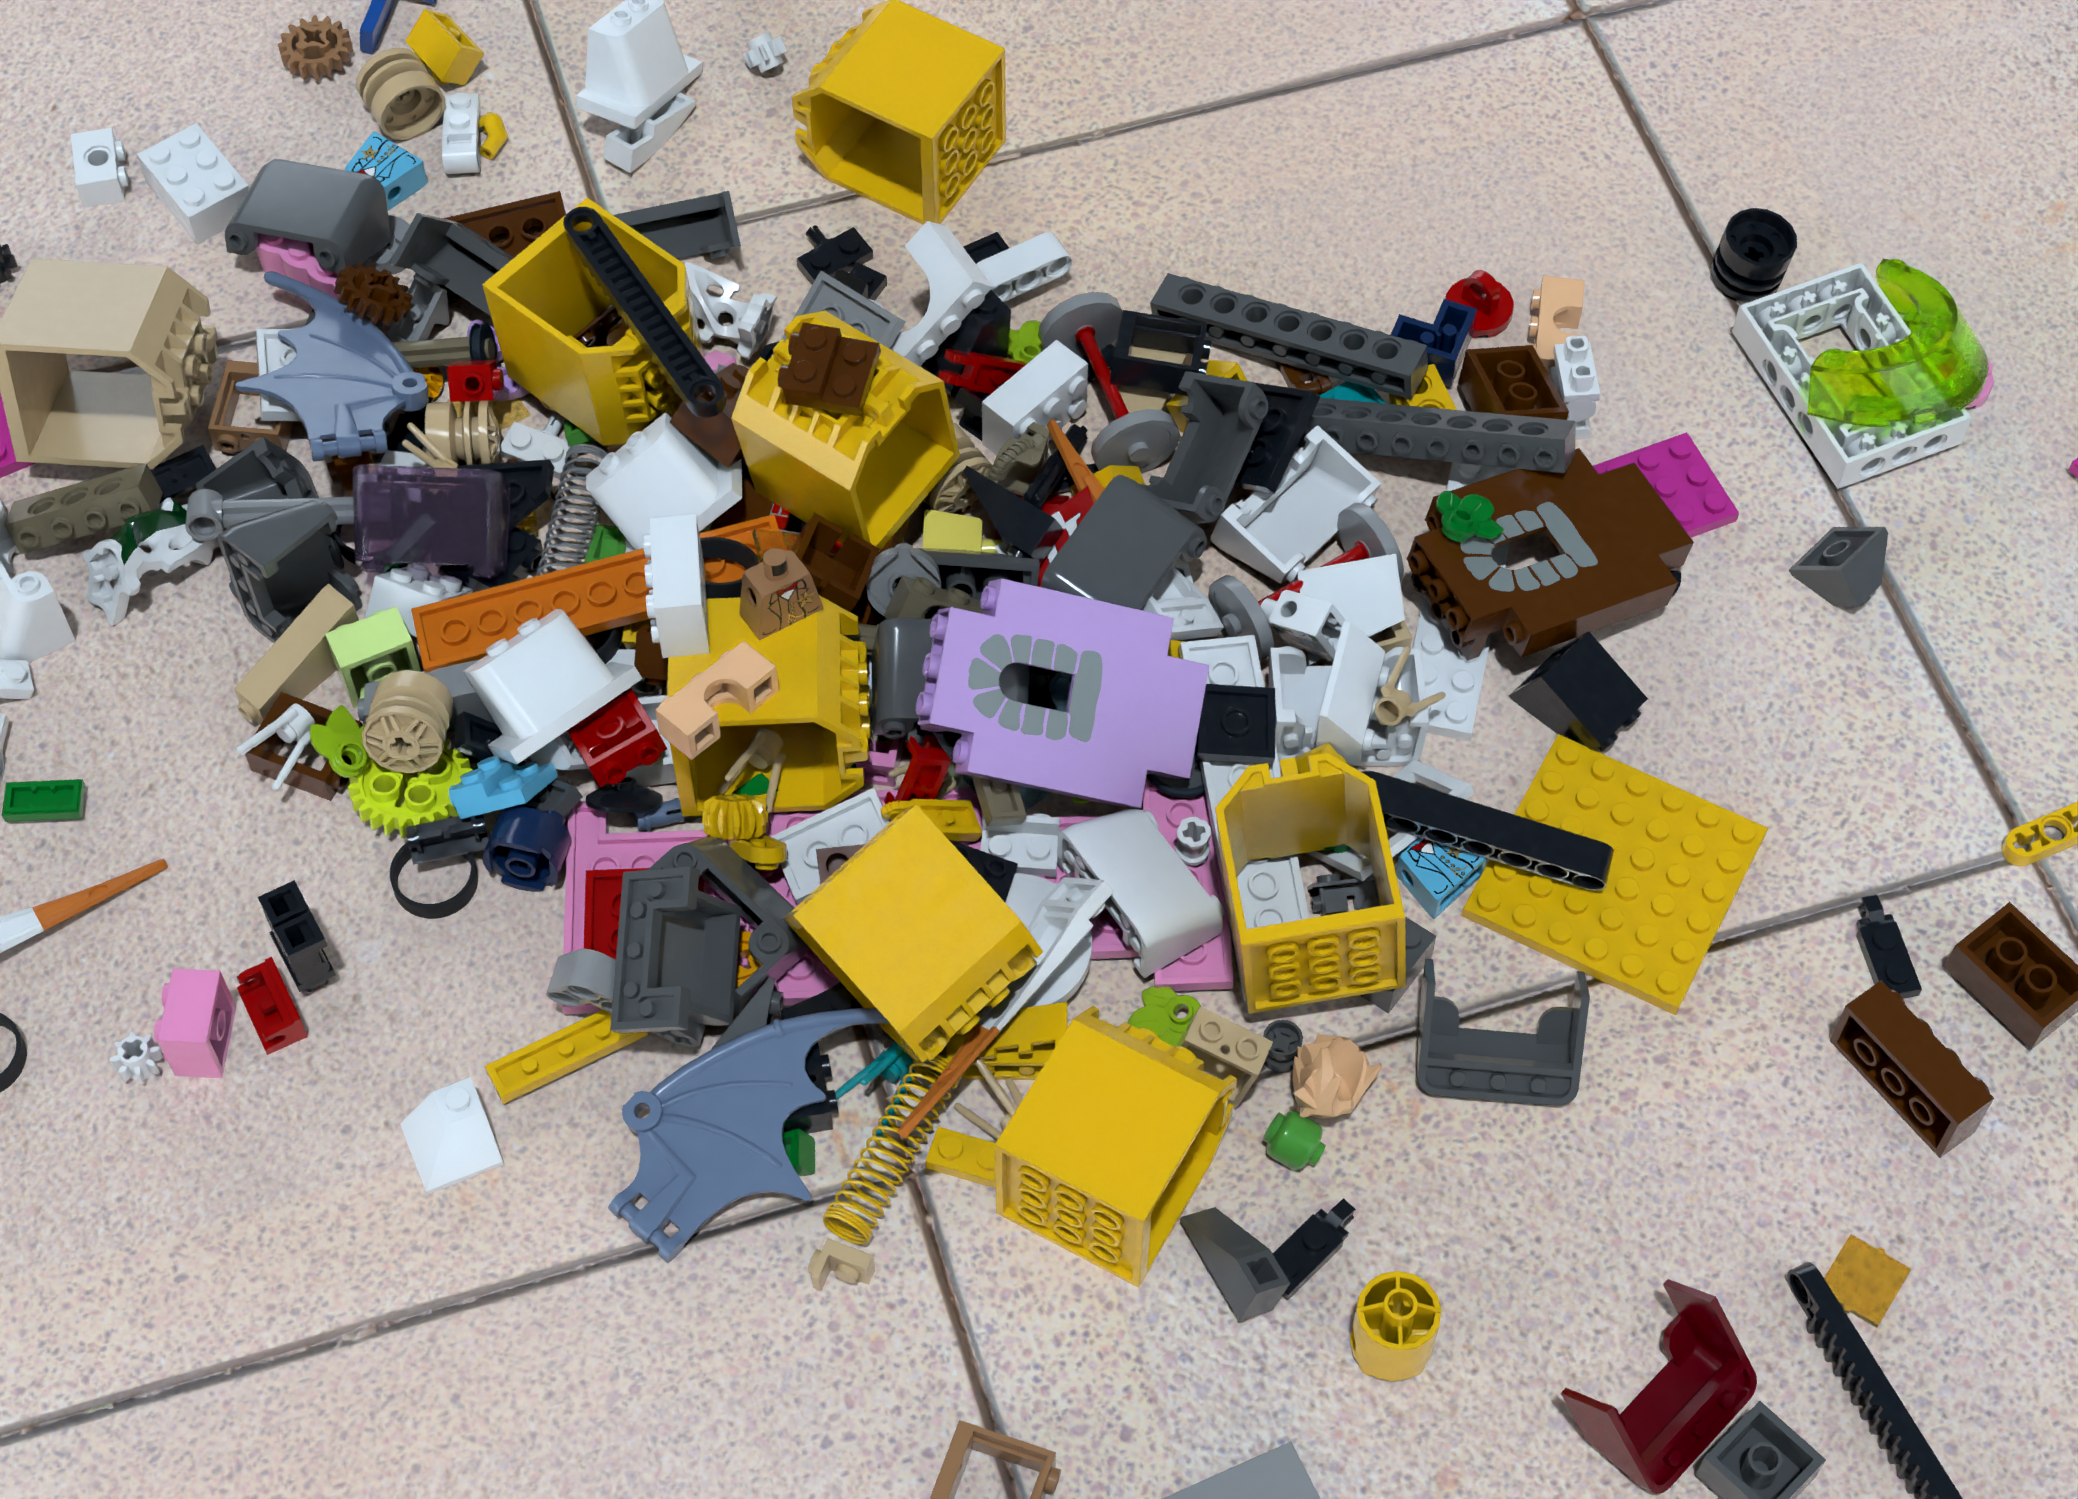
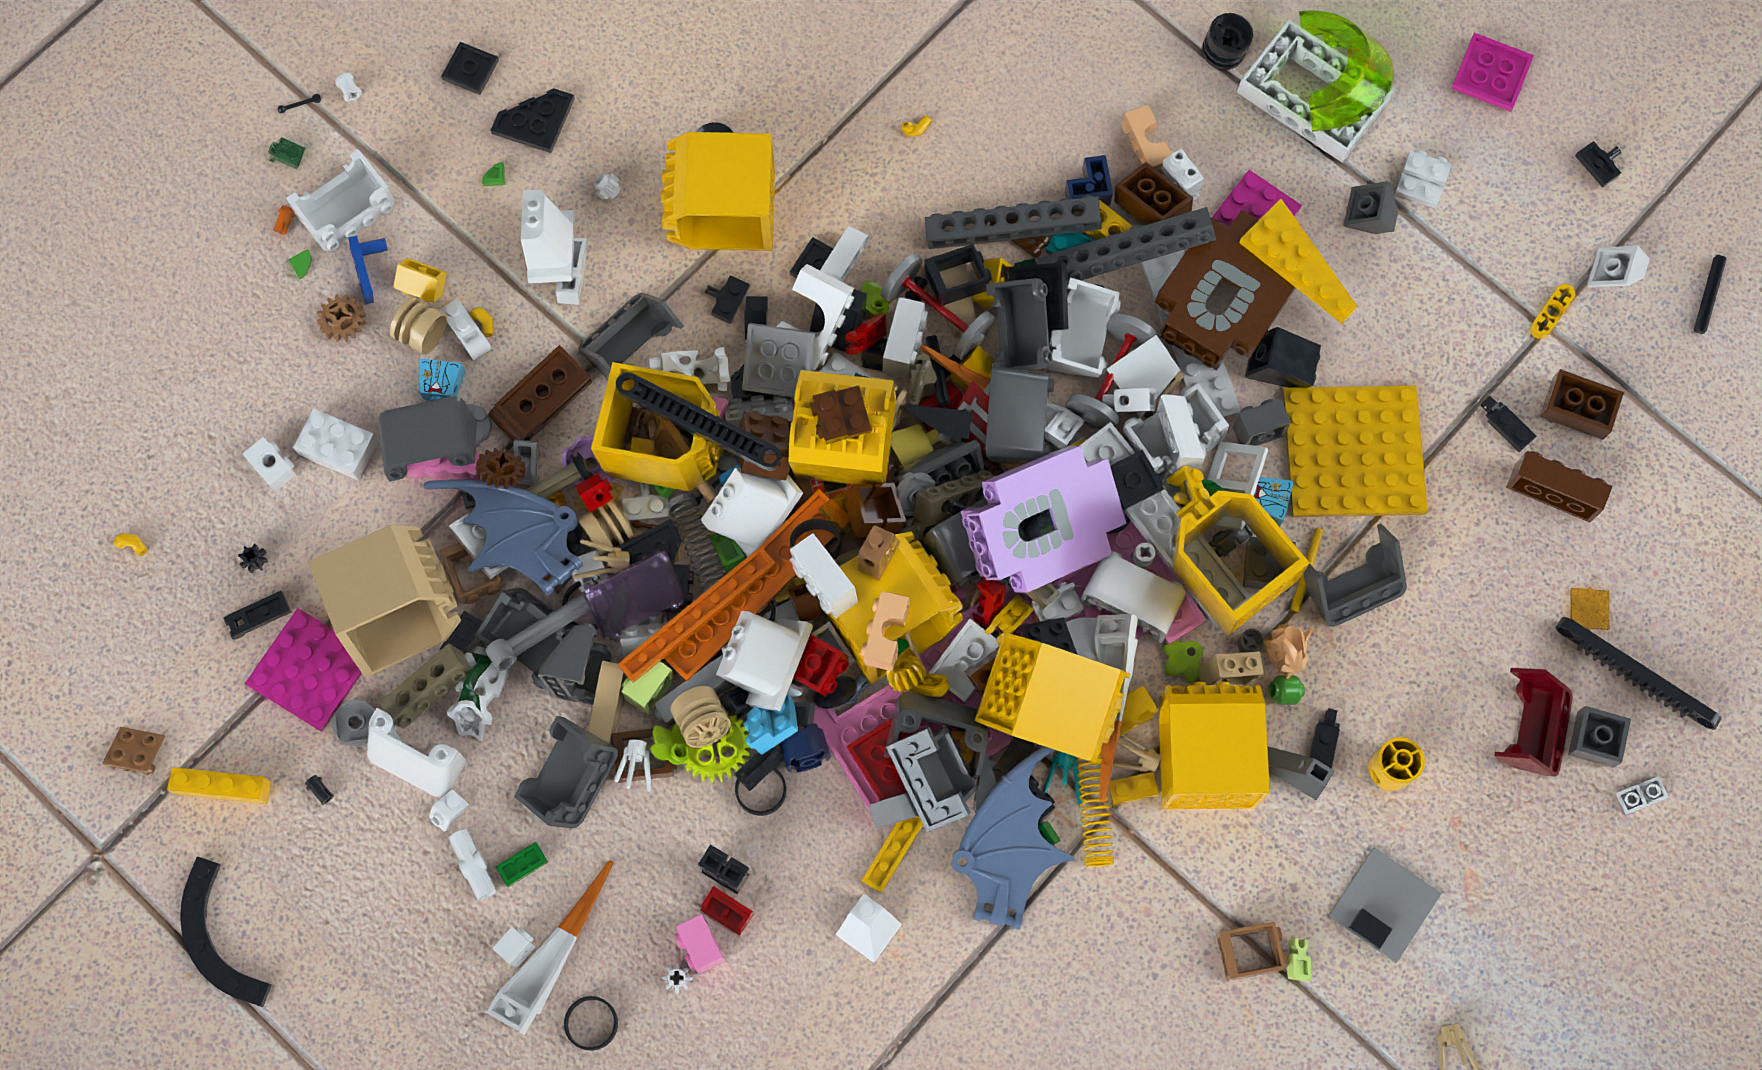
camera: 30 degrees left, 15 degrees up
dark grey windscreen [390,213,515,316] -> none
tan bracket [808,1238,875,1291] -> none
black beam [1362,771,1614,890] -> none
tan plant [1374,646,1446,726] -> none
green plate [1436,491,1504,542] -> none
red tile [1445,270,1514,338] -> none
none -> dark grey windscreen [514,716,618,829]
none -> orange plate [618,546,776,683]
none -> yellow arm [901,115,932,137]
none -> dark grey brick [1233,399,1291,446]
none -> yellow wing [1239,199,1358,324]
none -> yellow bar [1290,528,1324,613]
none -> white plate [1394,150,1452,208]

